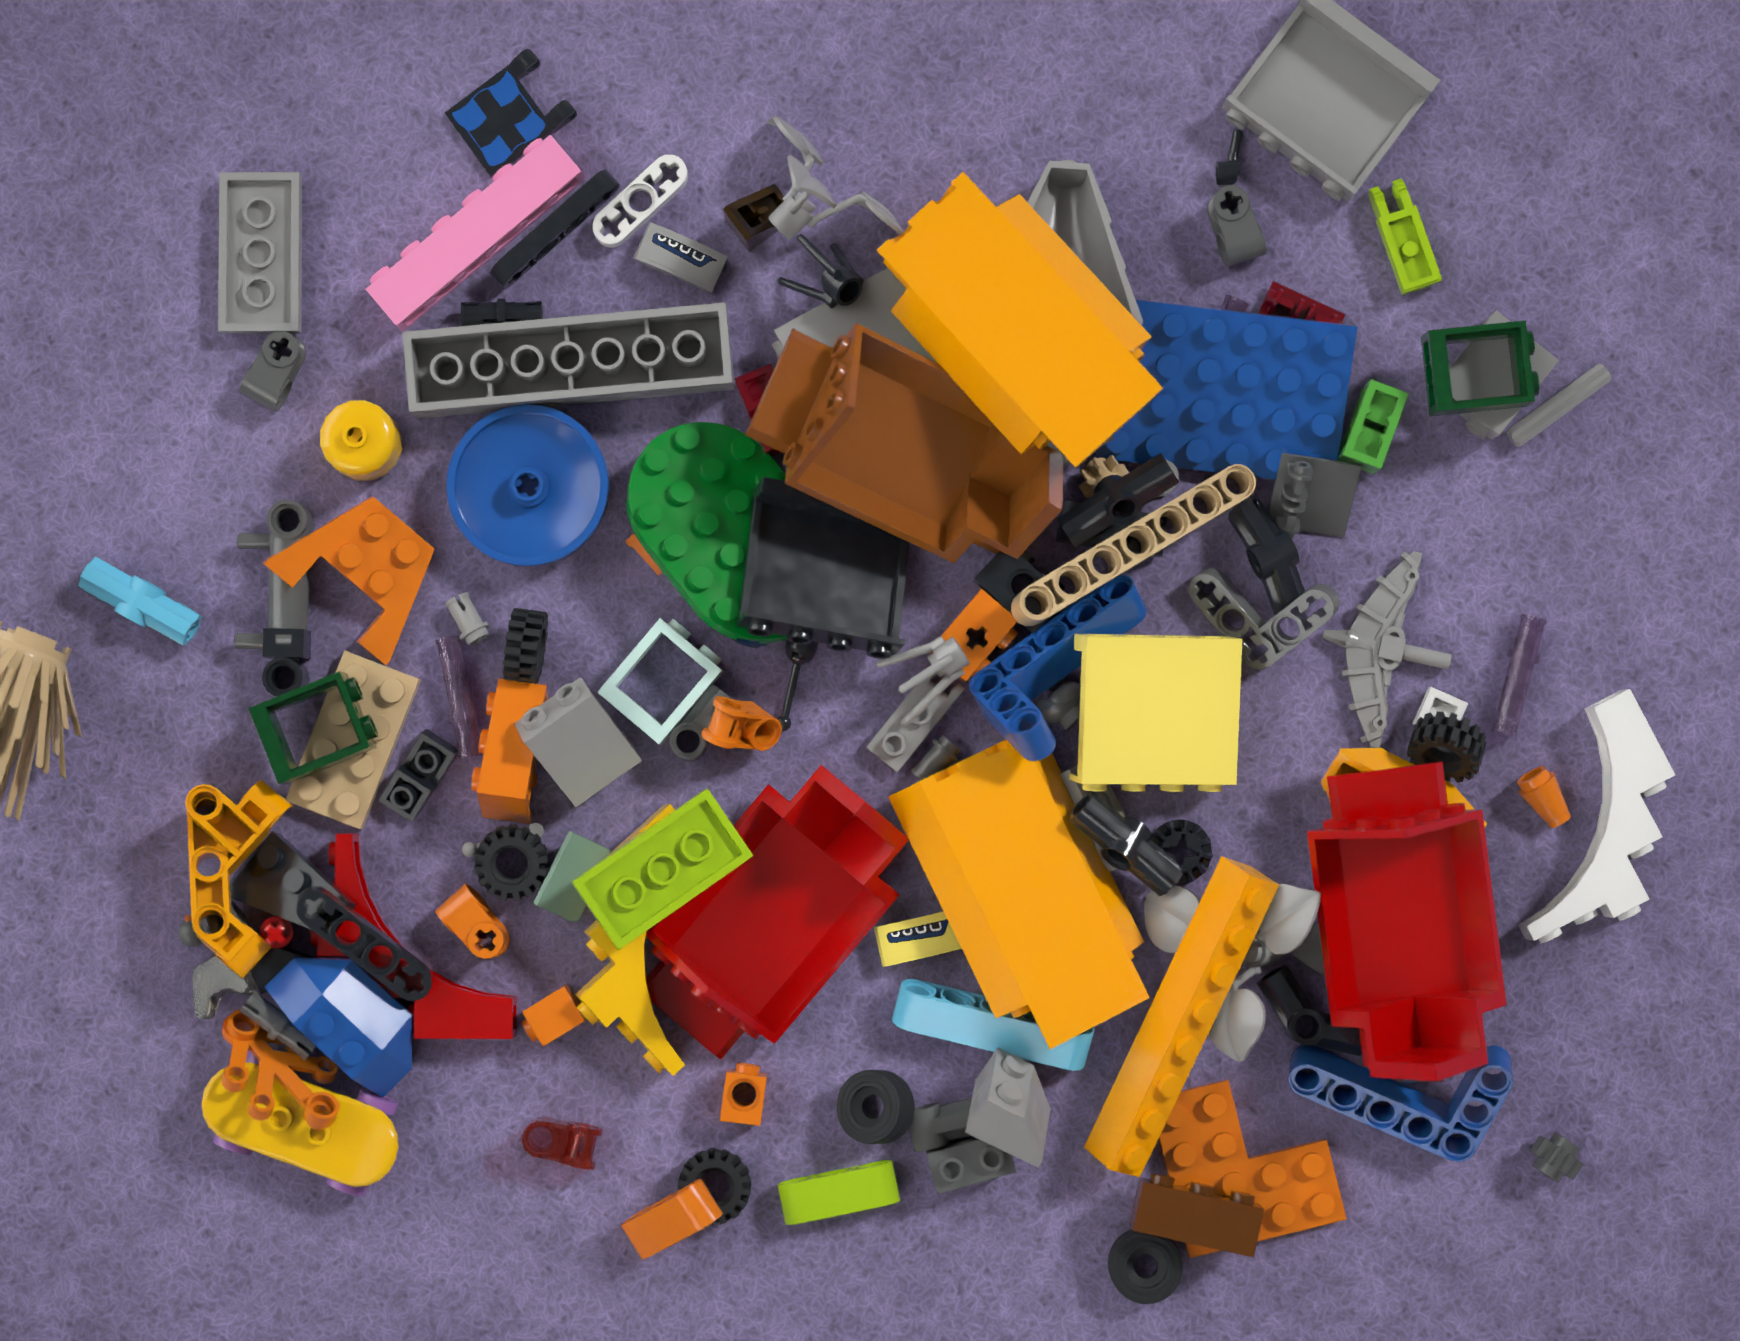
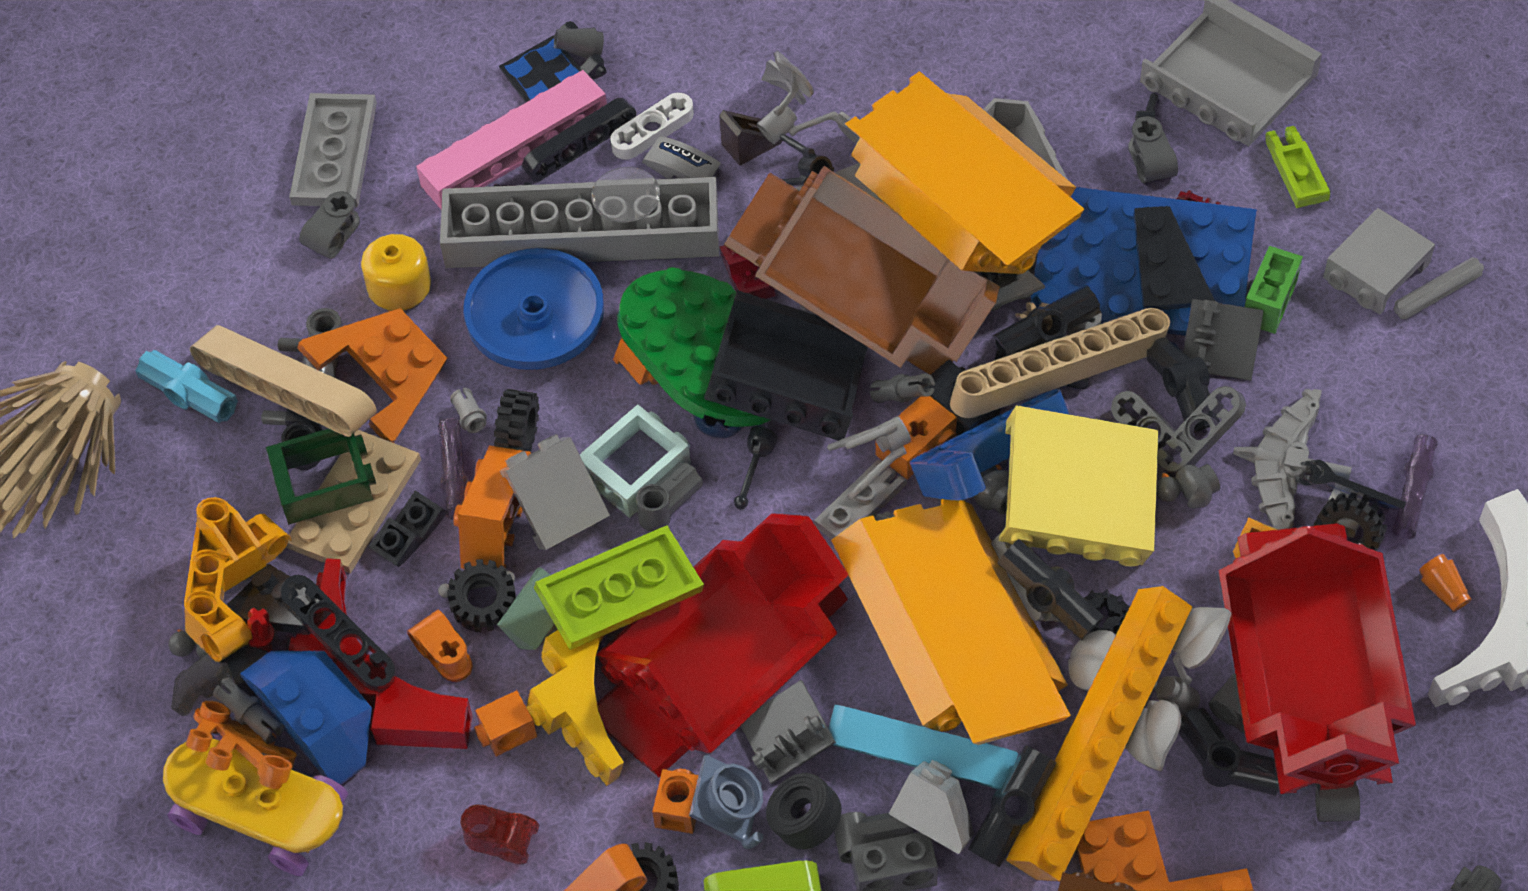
camera: 10 degrees right, 30 degrees down
orange piece [701,696,782,751] -> none
light yellow slope [874,911,962,967] -> none
blue beam [1289,1045,1513,1162] -> none
dark green window [1421,320,1539,417] -> none
none -> tan beam [190,325,377,437]
none -> dark grey cone [554,27,604,59]
none -> clear piece [591,167,660,223]
none -> sand blue hat [689,754,764,849]
none -> dark grey hinge [740,680,836,784]
none -> dark grey pin [870,373,935,403]
none -> black piece [968,745,1057,867]
none -> black wing [1133,206,1215,310]
none -> dark grey animal [1156,464,1221,509]
none -> black flag [1295,459,1407,510]

